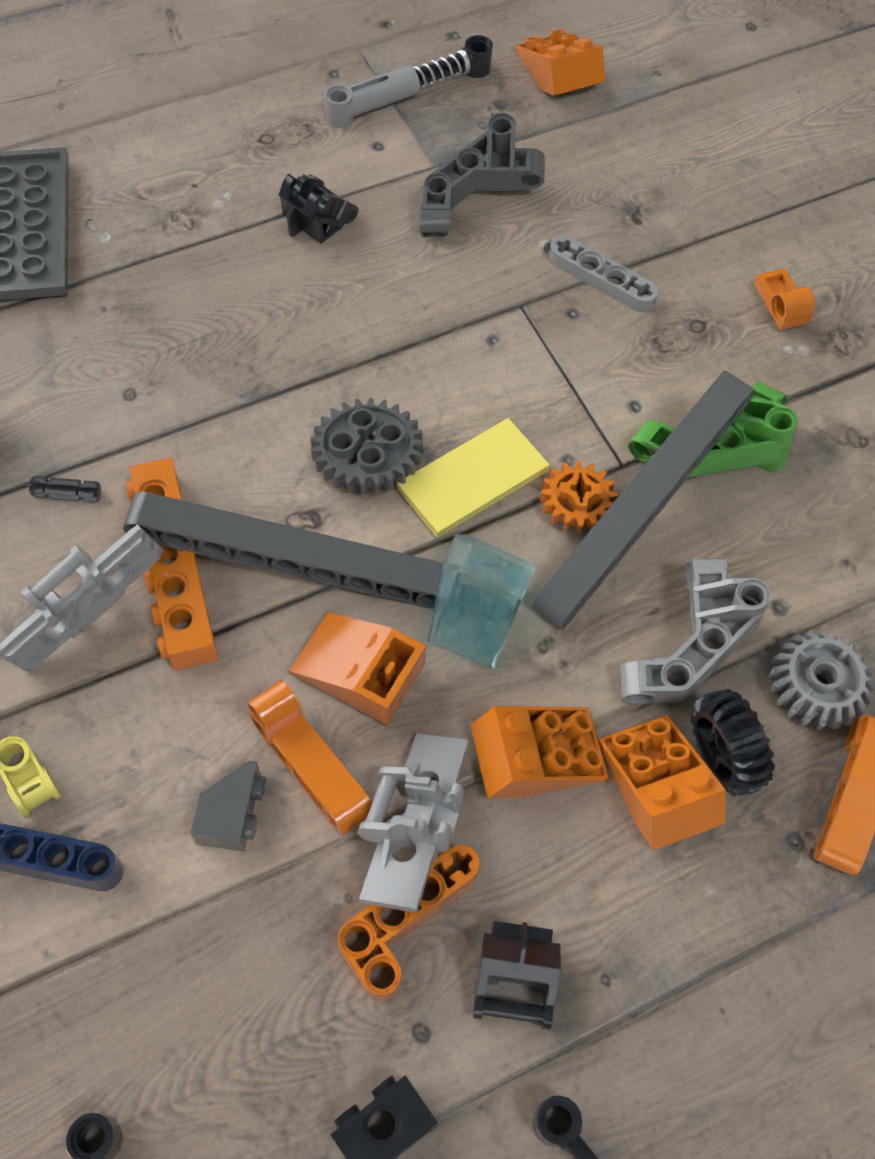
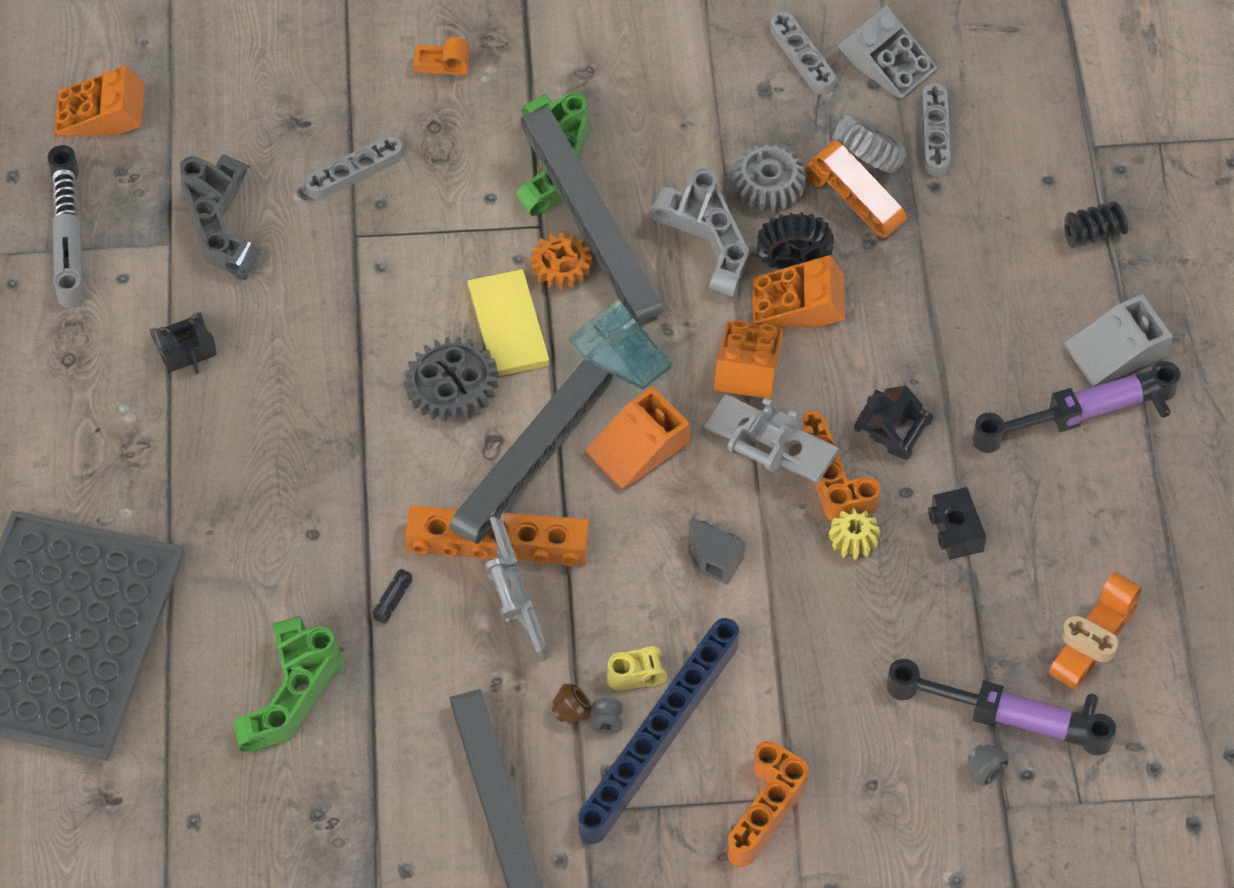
camera: 65 degrees left, 5 degrees down
orange beam [247,679,372,836] -> none
none -> light yellow gear [829,508,880,560]

